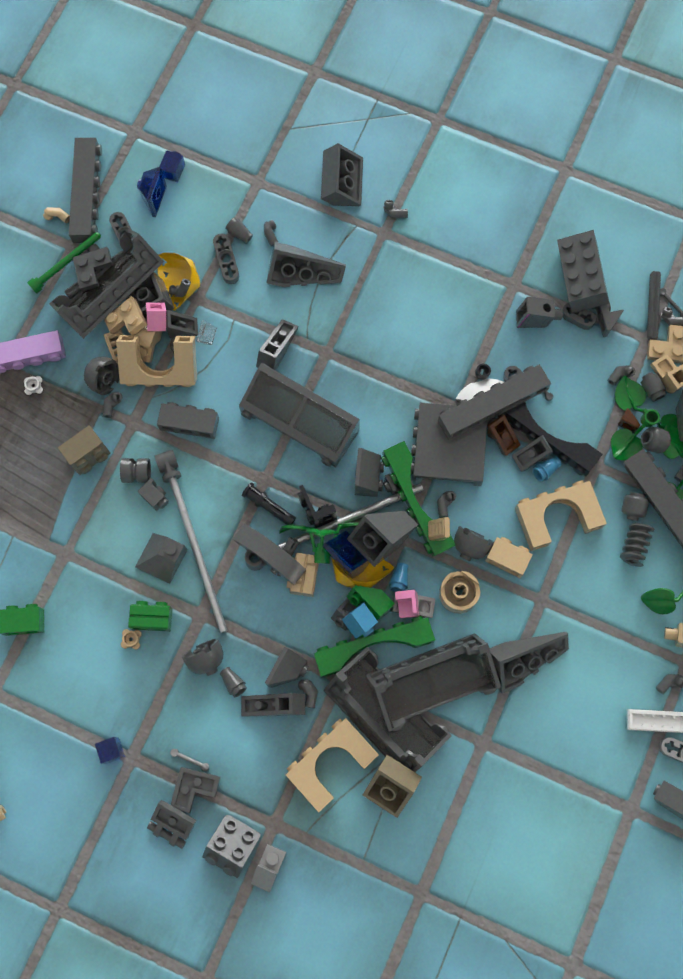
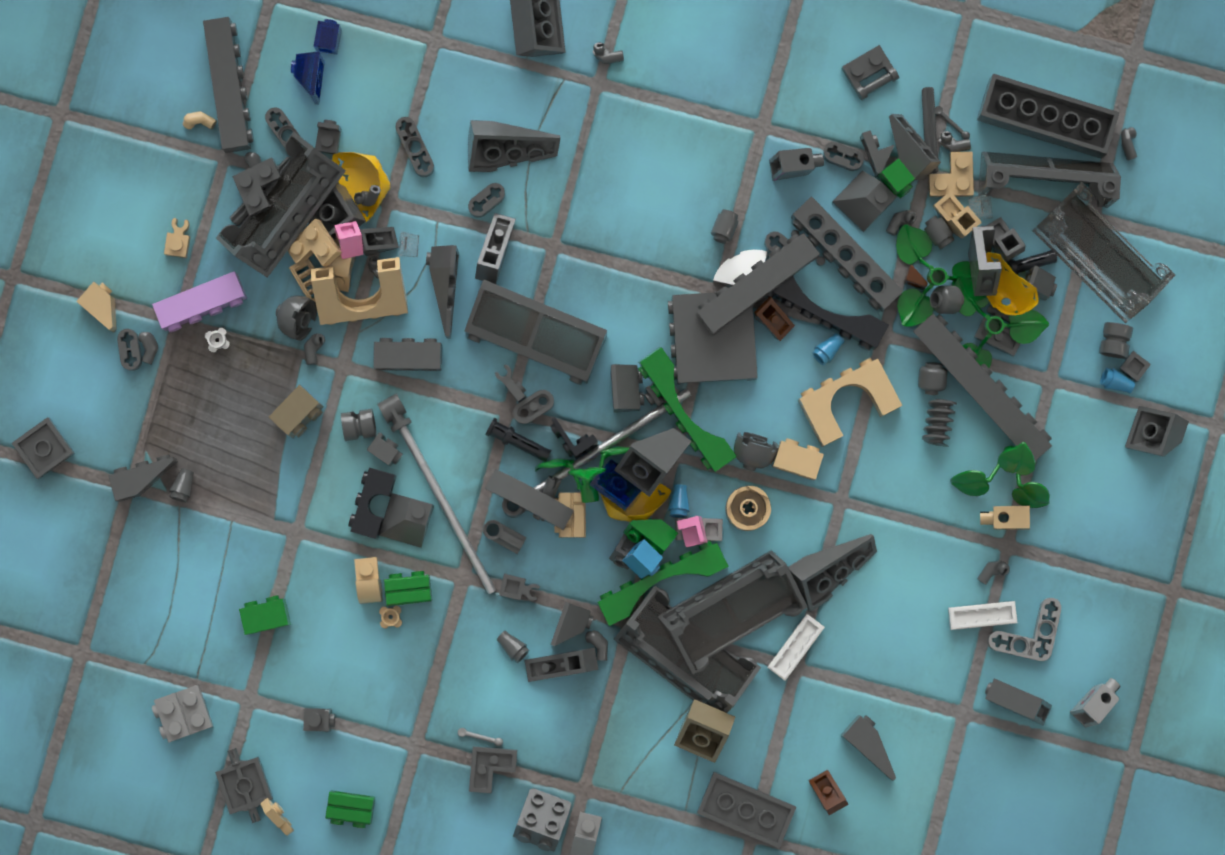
camera: 15 degrees left, 10 degrees up
green piece [27,232,101,294] -> none
clear blue brick [95,737,125,764] -> none
dark grey plate [147,800,197,849] -> none
dark grey cylinder [182,639,224,676] -> none
dark grey cone [225,217,253,243] -> none
dark grey arm [264,220,278,246] -> none
tan arch [286,718,379,812] -> none
tan slope [428,517,450,540] -> none
dark grey arm [437,491,456,518] -> none
black hinge [475,363,491,380] -> none
dark grey slope [512,435,553,472] -> none
dark grey brick [557,230,610,313] -> none
none -> tan plate [164,218,190,258]
none -> dark grey bracket [303,708,335,732]
none -> dark grey bracket [315,120,342,154]
none -> green brick [325,790,375,828]
none -> black arch [348,467,397,540]
none -> tan brick [354,557,383,604]
none -> dark grey wedge [426,245,459,339]
none -> dark grey beam [468,183,505,218]
none -> dark grey piece [483,520,527,554]
none -> dark grey plate [495,364,526,403]
none -> dark grey plate [499,574,540,601]
none -> dark grey plate [513,390,554,424]
none -> dark grey plate [697,772,796,849]
none -> dark grey brick [711,209,739,244]
none -> white plate [767,614,825,681]
none -> dark grey brick [791,196,903,312]
none -> reddish brown slope [808,770,849,815]
none -> dark grey slope [832,171,897,232]
none -> dark grey plate [841,45,899,100]
none -> dark grey slope [841,715,896,781]
none -> green brick [877,158,915,199]
none -> dark grey slope [889,114,941,180]

